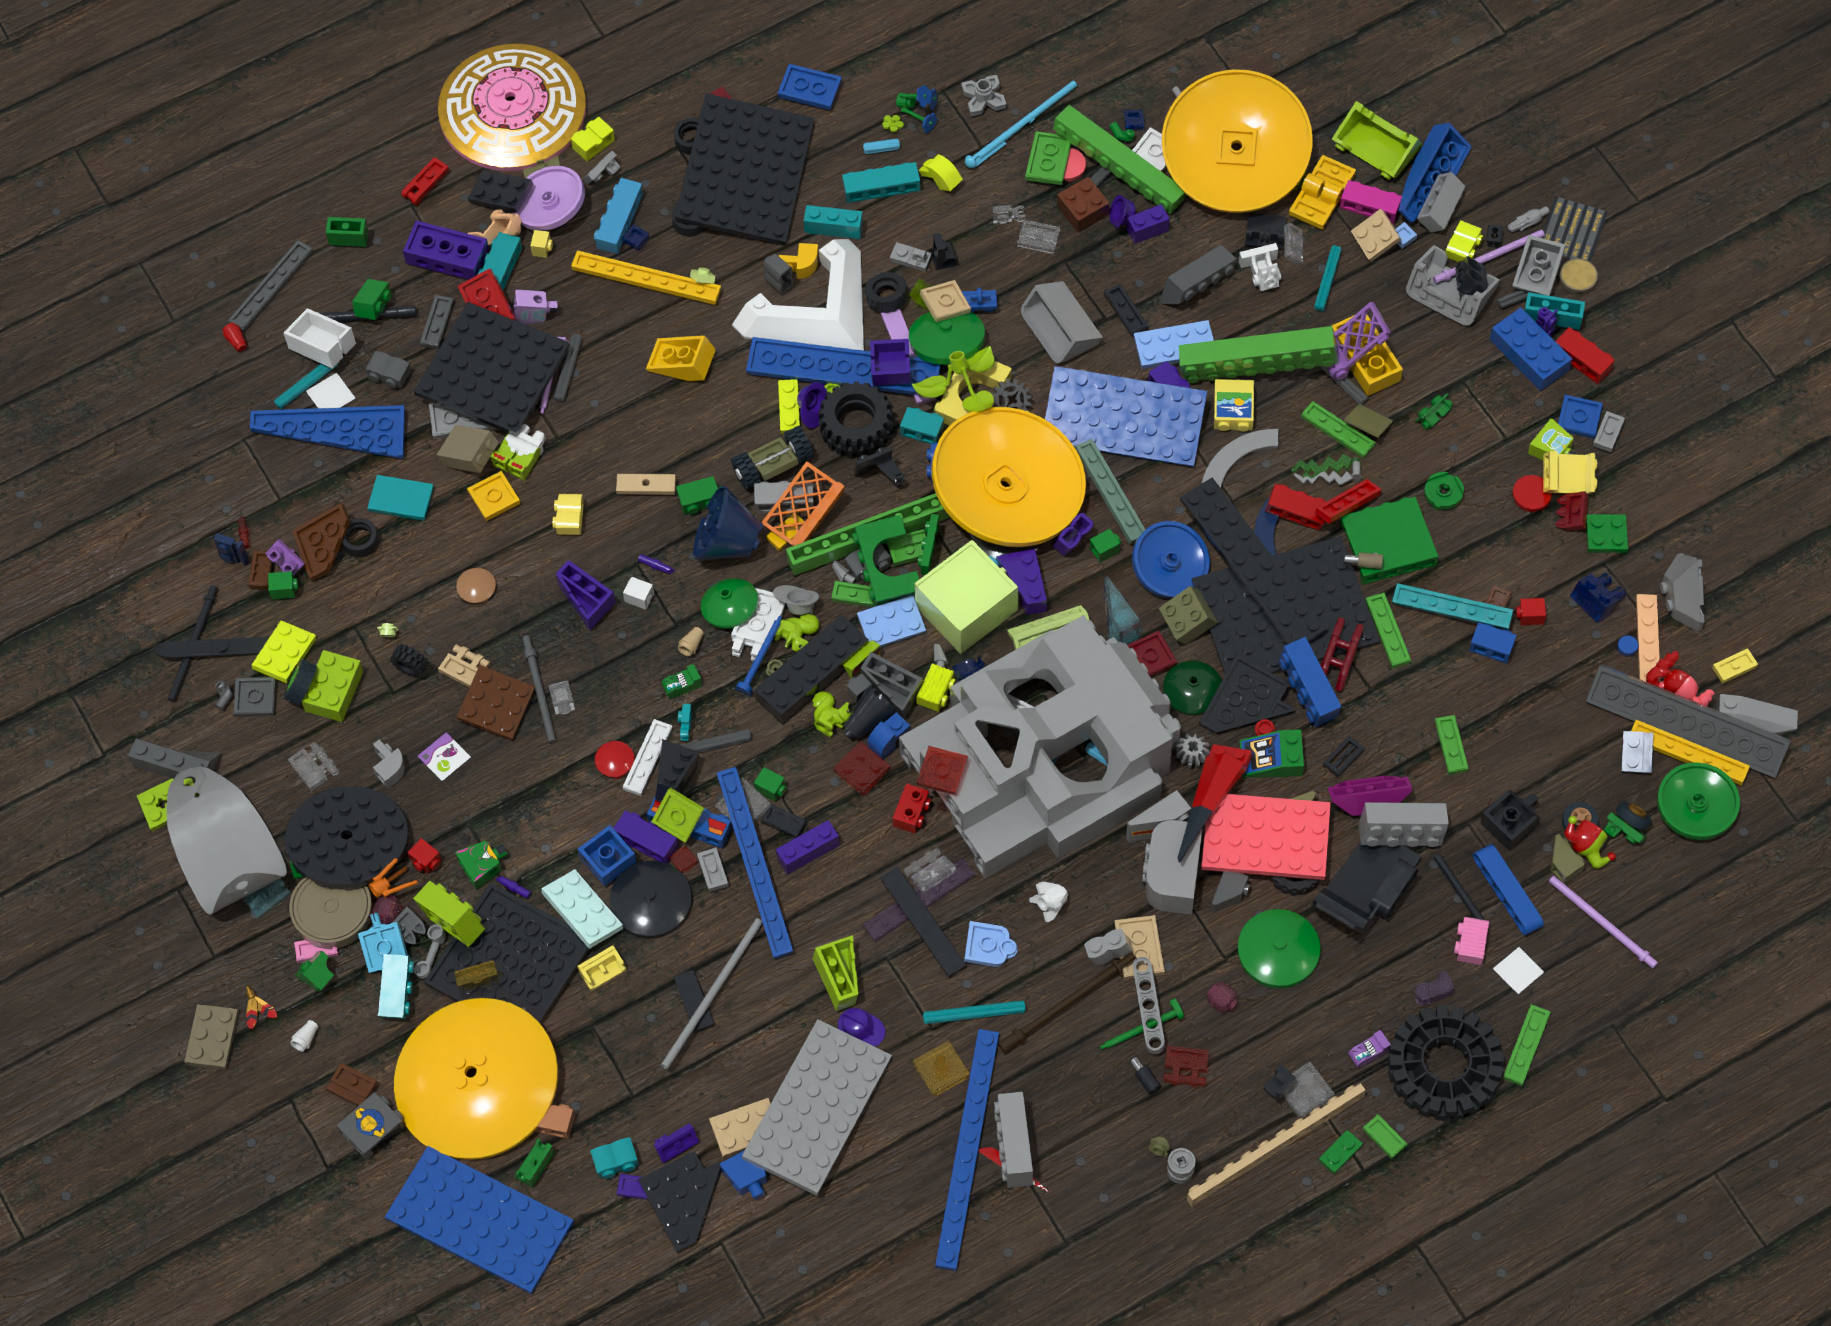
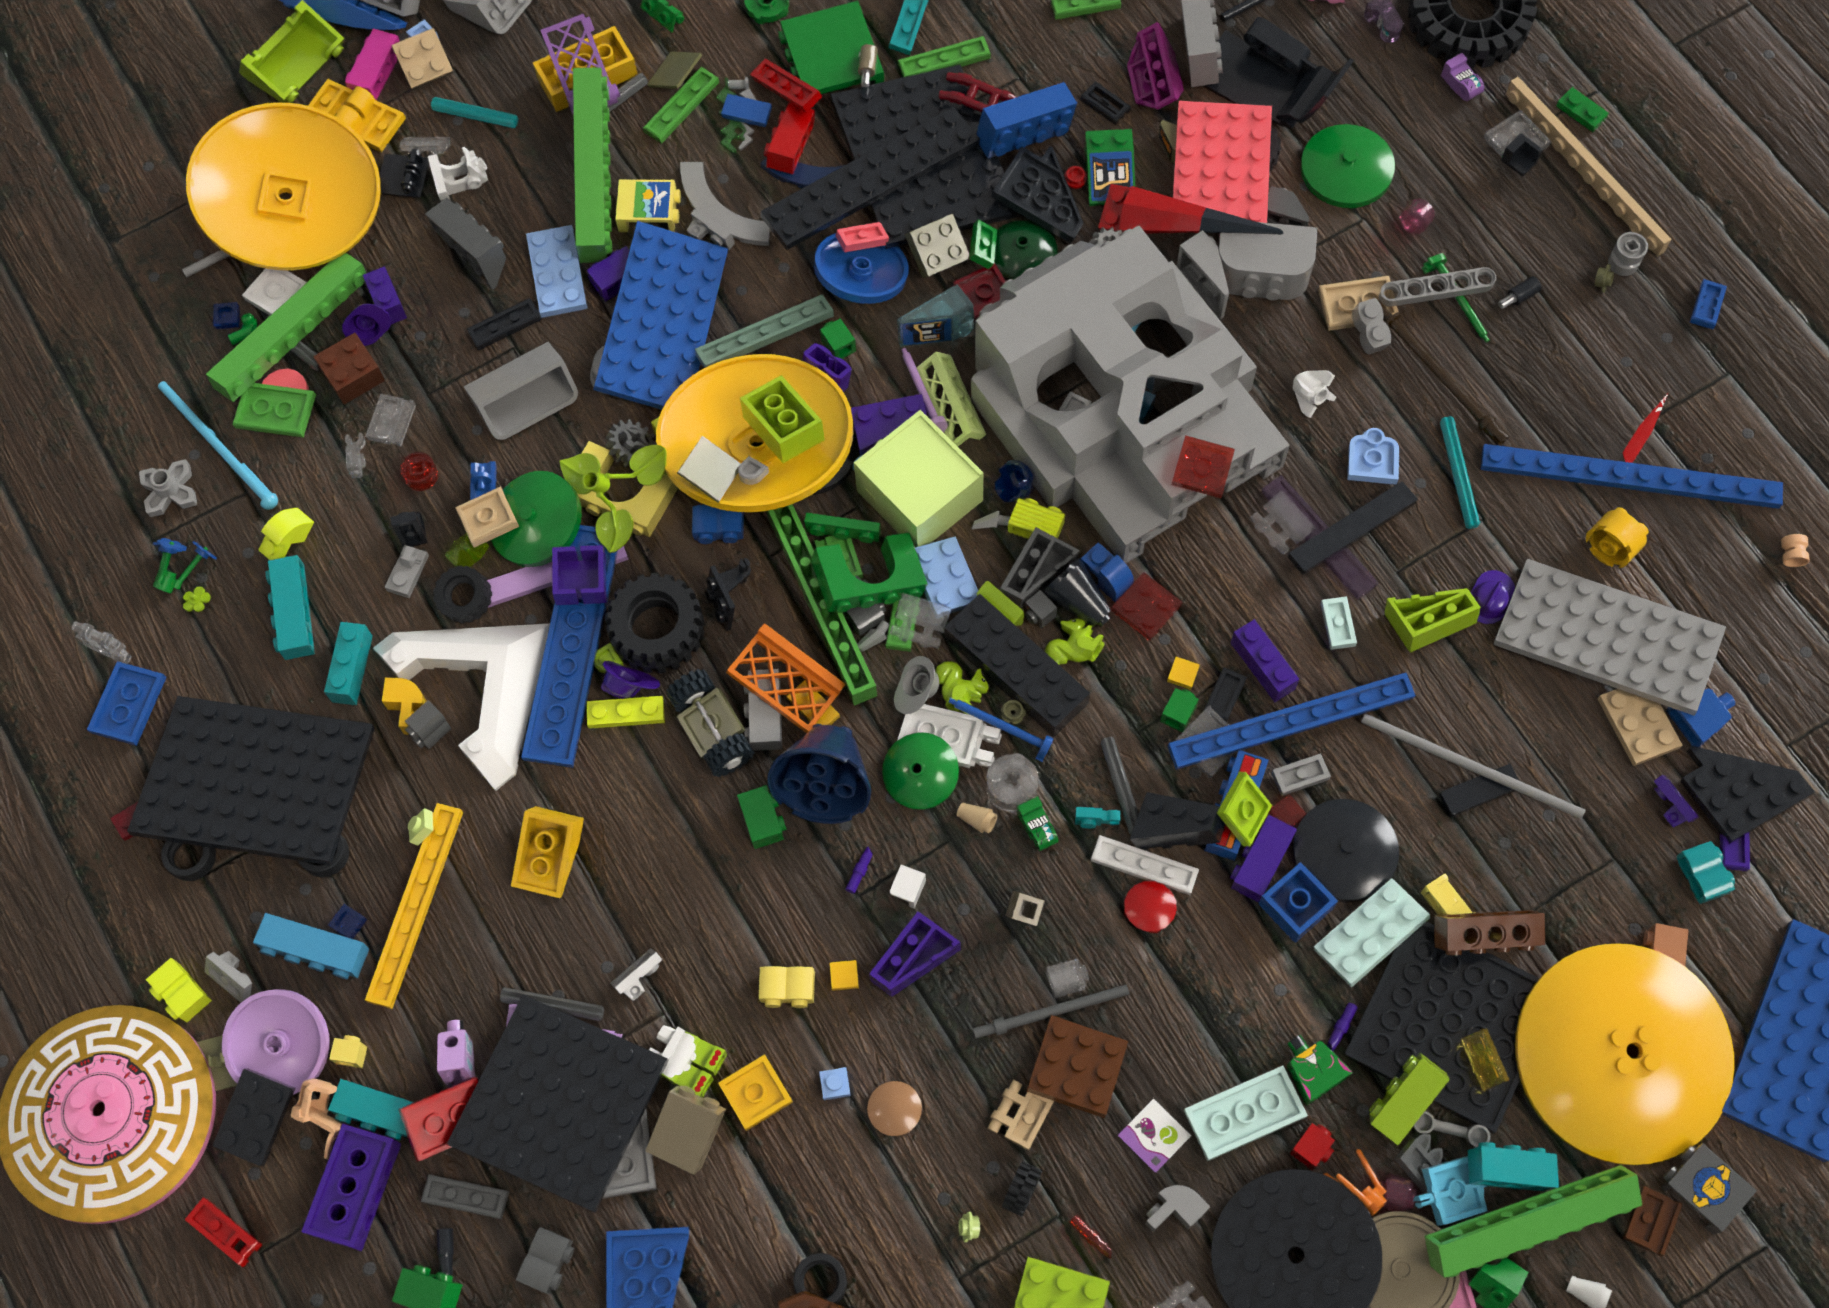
camera: 90 degrees left, 5 degrees up
teal tile [367,475,434,521] -> none
green hinge [514,1139,554,1188] -> none
tan tile [616,474,676,495] -> none
medium azure axle [863,139,900,154] -> none
red brick [892,783,932,834] -> none
teal brick [900,407,944,444] -> none
clear yellow tile [913,1040,970,1097] -> none
light grey brick [994,1092,1033,1188] -> none
clear red plate [1163,1046,1209,1087] -> none
bright green tile [1362,1114,1407,1159] -> none
none -> clear plate [71,621,132,664]
none -> clear red wheel [400,452,438,491]
none -> hinge [610,948,662,1001]
none -> piece [677,436,741,503]
none -> light grey hinge [687,208,735,250]
none -> blue tile [721,94,772,128]
none -> light grey tile [738,456,769,485]
none -> lime brick [740,375,825,463]
none -> light blue plate [820,1067,851,1100]
none -> yellow tile [830,960,859,991]
none -> coral plate [836,222,889,252]
none -> clear plate [890,593,951,649]
none -> lavender piece [902,348,948,433]
none -> green hinge [969,219,997,269]
none -> clear brick [986,753,1039,813]
none -> dark tan brick [1005,891,1044,926]
none -> clear red piece [1069,1214,1112,1259]
none -> yellow tile [1167,657,1200,690]
none -> light aqua plate [1184,1066,1308,1161]
none -> light aqua plate [1321,596,1357,650]
none -> bright green brick [1425,1165,1642,1278]
none -> reddish brown brick [1434,910,1545,955]
none -> yellow brick [1585,507,1649,568]
none -> blue plate [1690,279,1727,330]
none -> light nougat wheel [1781,534,1810,567]

